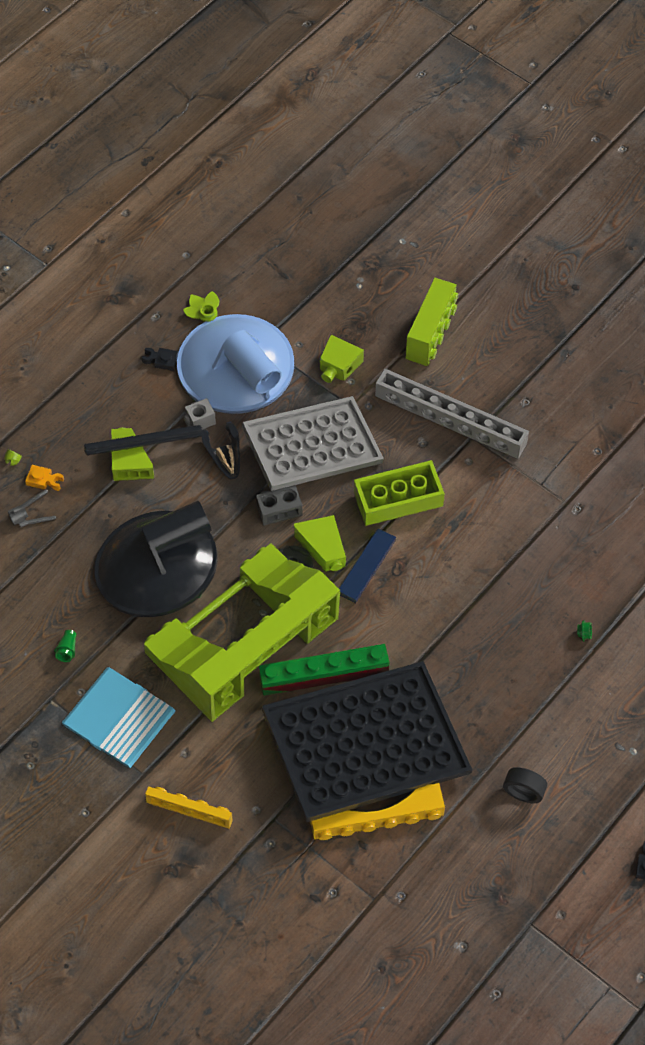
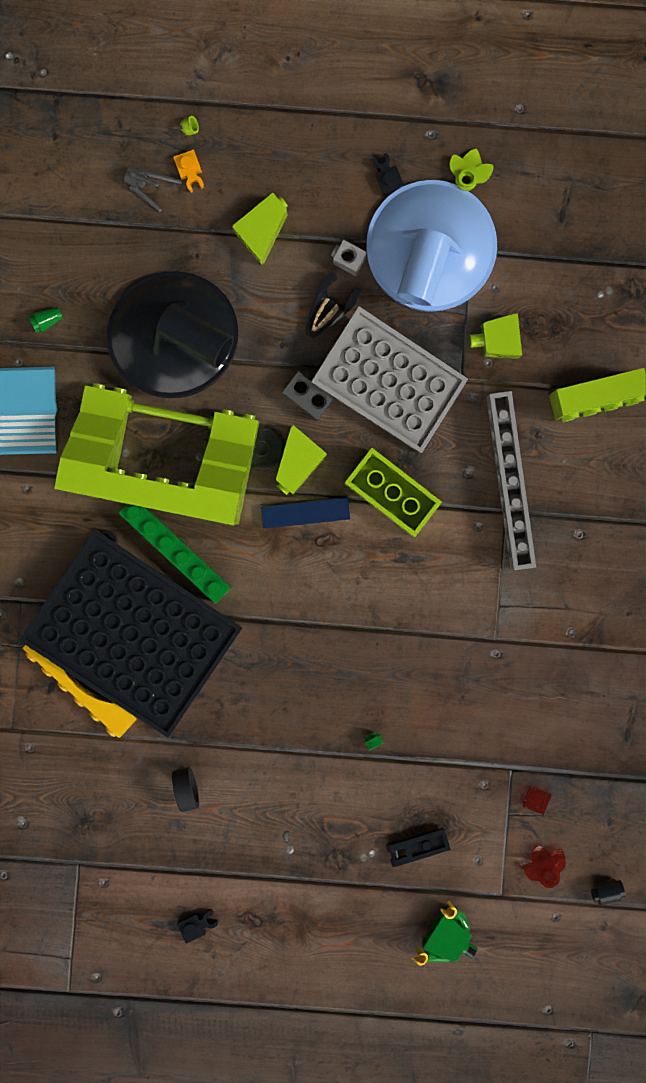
camera: 50 degrees right, 30 degrees up
black axle [84,425,203,456] -> none

